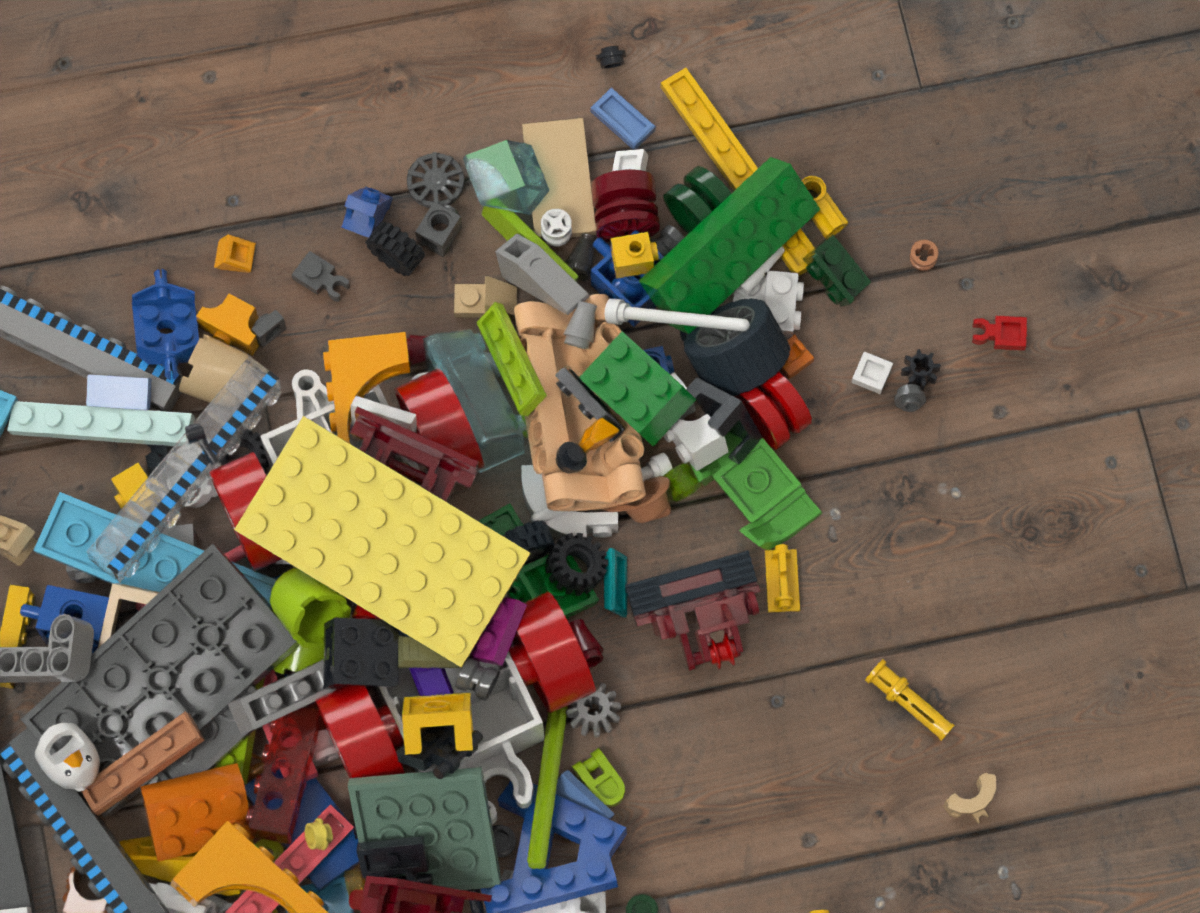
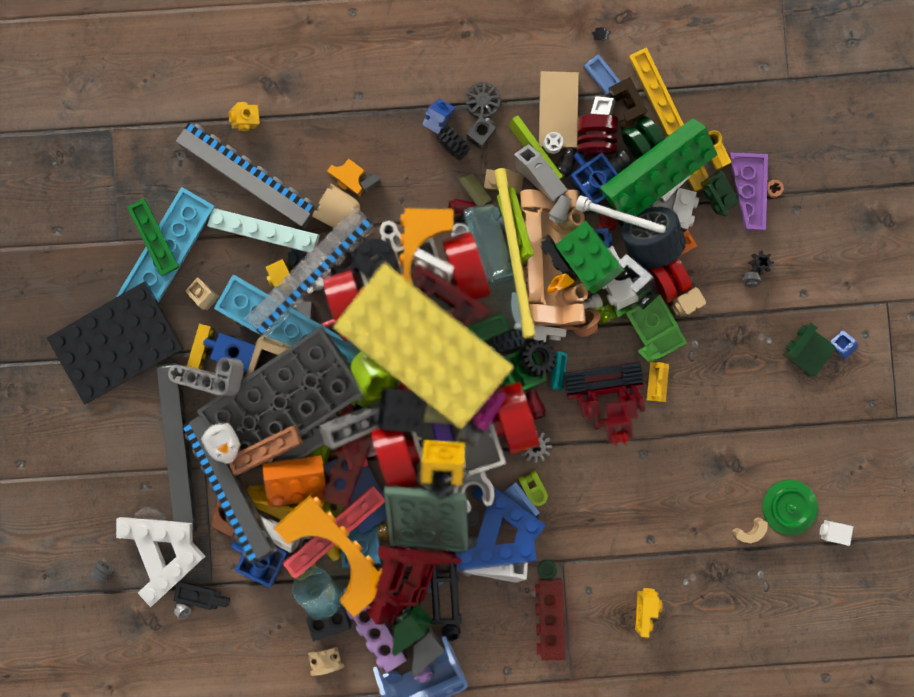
camera: 10 degrees right, 15 degrees up
tile [86,374,152,410] -> none
blue plate [132,269,199,380] -> none
black hand [185,424,219,465] -> none
light orange slope [214,234,256,273] -> none
dark grey plate [292,251,350,302] -> none
light yellow plate [305,818,333,850] -> none
black plate [356,836,433,885] -> none
clear light blue slope [463,140,550,215] -> none
lime axle [527,706,568,869] -> none
black plate [555,442,587,473] -> none
yellow brick [611,232,659,279] -> none
white plate [852,352,893,394] -> none
yellow pin [865,659,955,741] -> none
red plate [972,316,1027,351] -> none
none -> yellow brick [228,102,260,131]
none -> black plate [355,238,396,279]
none -> olive tile [458,173,492,210]
none -> light yellow piece [494,168,535,339]
none -> red plate [597,213,616,231]
none -> dark brown panel [605,77,648,130]
none -> tan brick [670,287,706,317]
none -> medium lavender wing [728,152,768,231]
none -> green piece [762,479,818,535]
none -> dark green bracket [783,323,835,376]
none -> white brick [820,520,853,546]
none -> blue slope [830,330,858,360]

